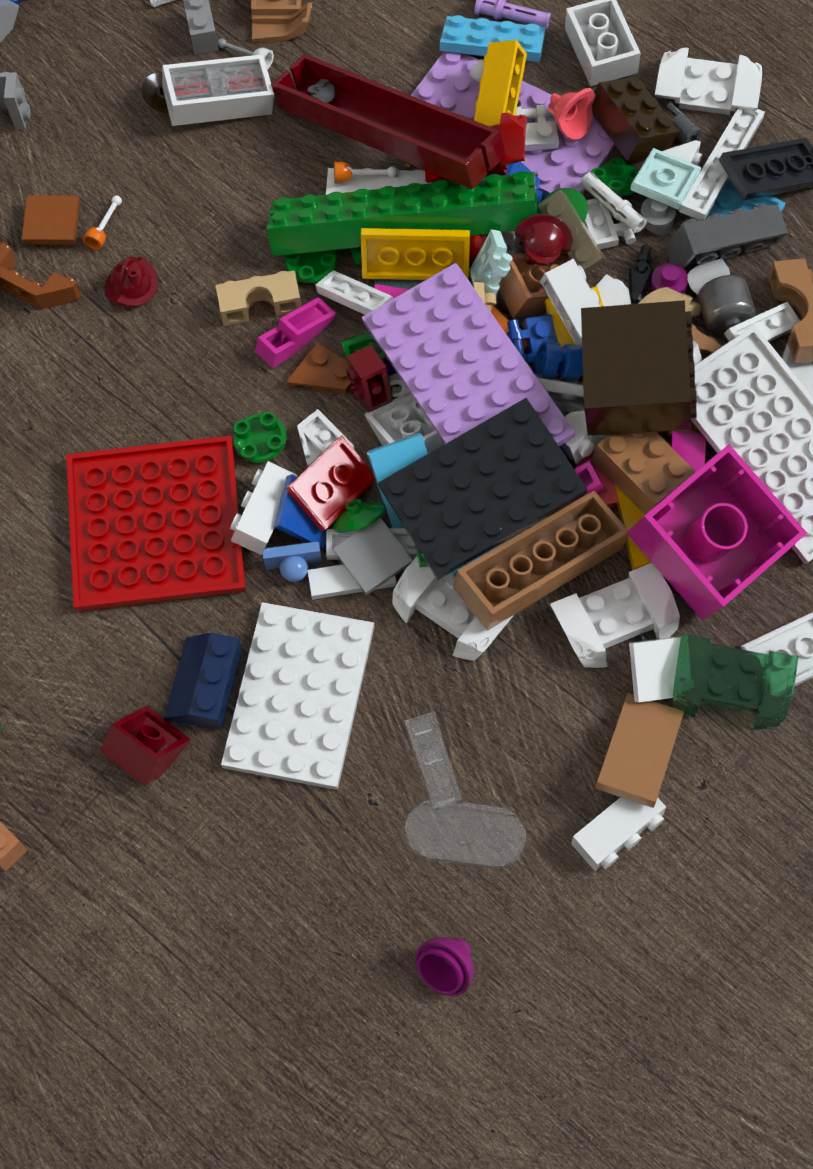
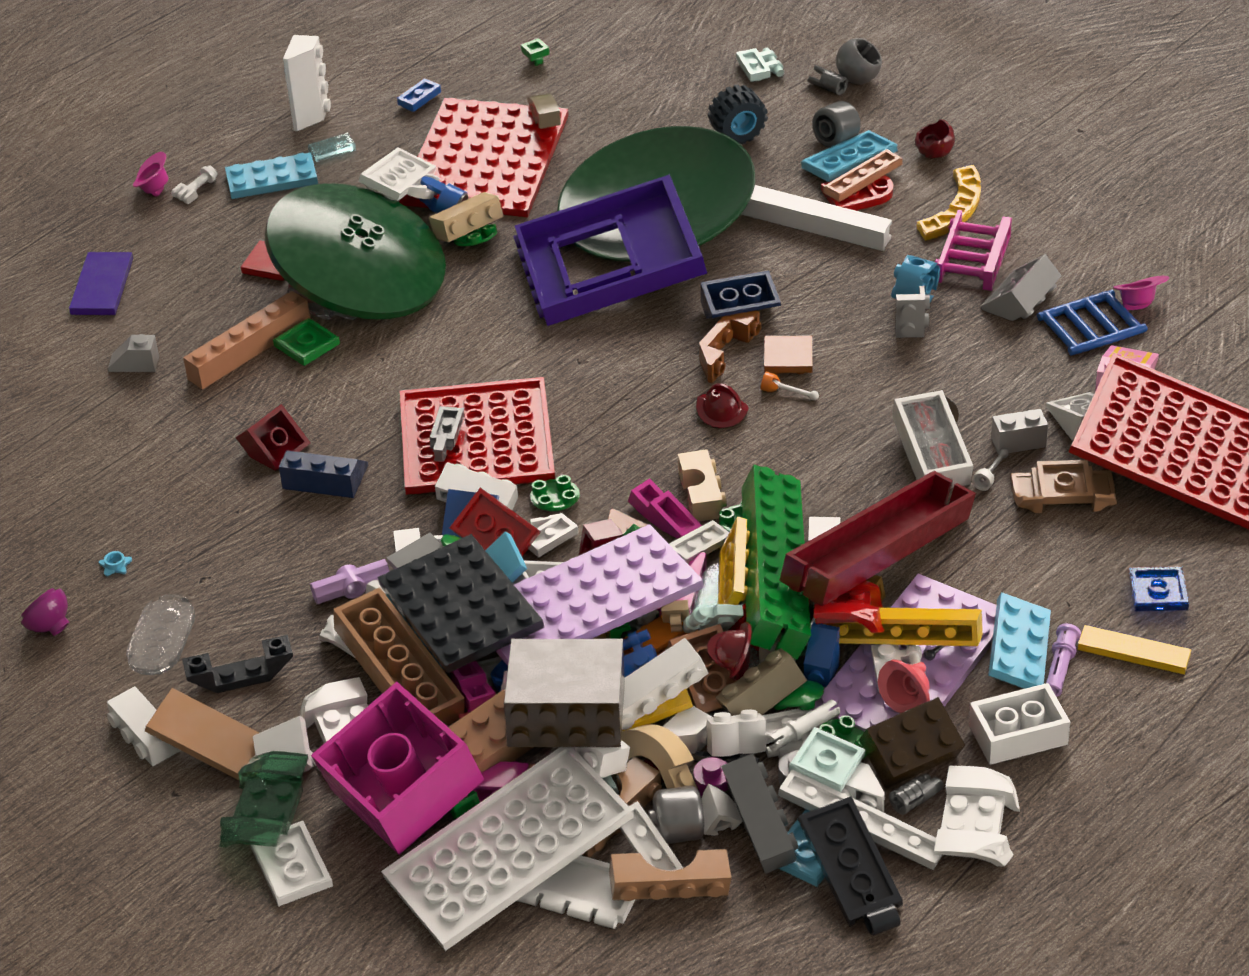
camera: 90 degrees right, 25 degrees down
white plate [221,602,375,790] -> none
medium blue tile [262,542,322,582] -> none
dark grey piece [307,79,336,103] -> none
hinge [334,162,397,183] -> none
clear slope [404,712,463,812] -> none
none -> medium azure plate [99,551,132,576]
none -> black slope [182,635,293,693]
none -> lavender piece [310,559,389,604]
none -> hinge [430,406,465,462]
none -> white brick [706,710,766,757]

